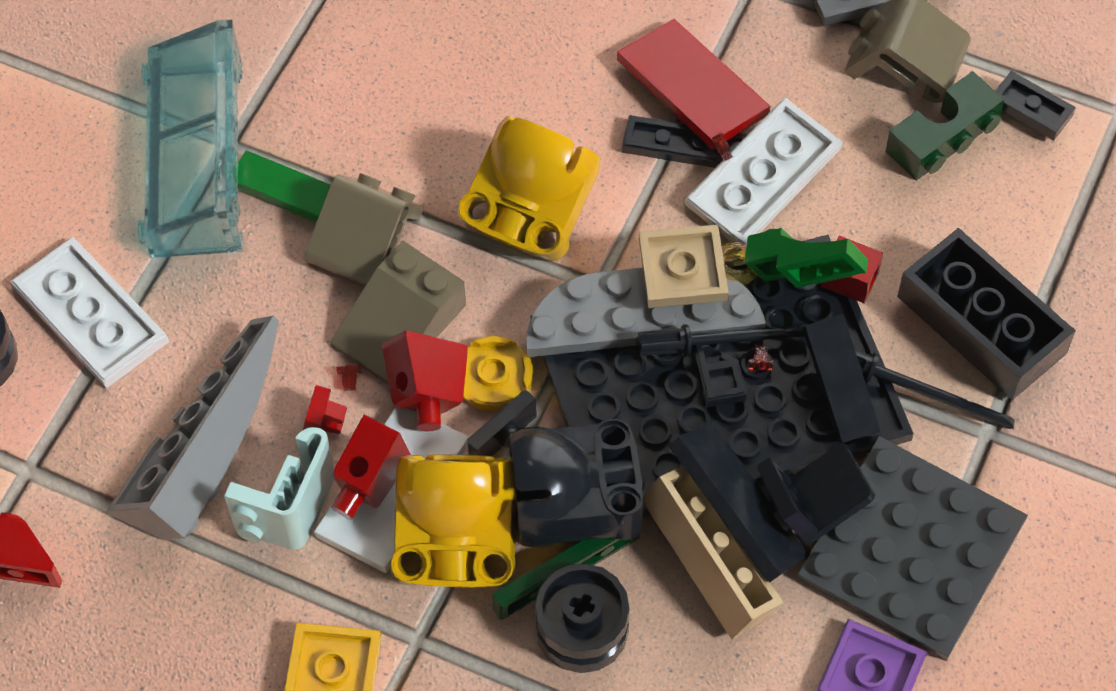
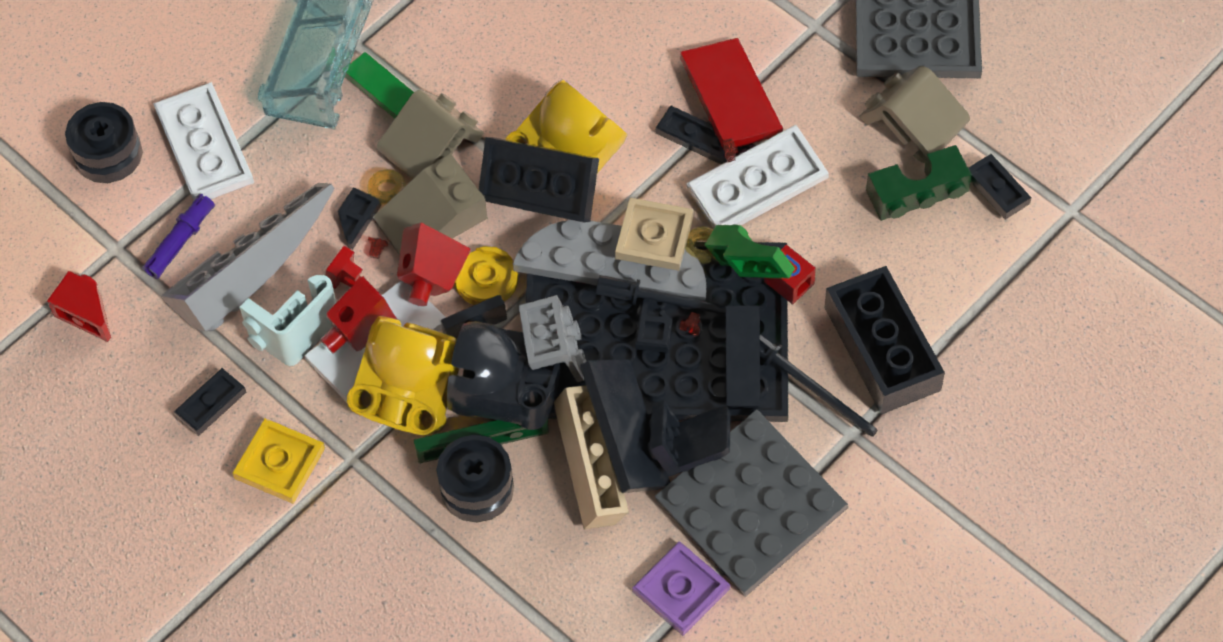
camera: 20 degrees right, 0 degrees up
none -> dark purple pin [142,193,215,279]
none -> black plate [174,368,247,436]
none -> black tile [337,187,382,250]
none -> clear yellow piece [367,169,406,205]
none -> black plate [478,137,599,223]
none -> light grey bracket [519,295,586,382]

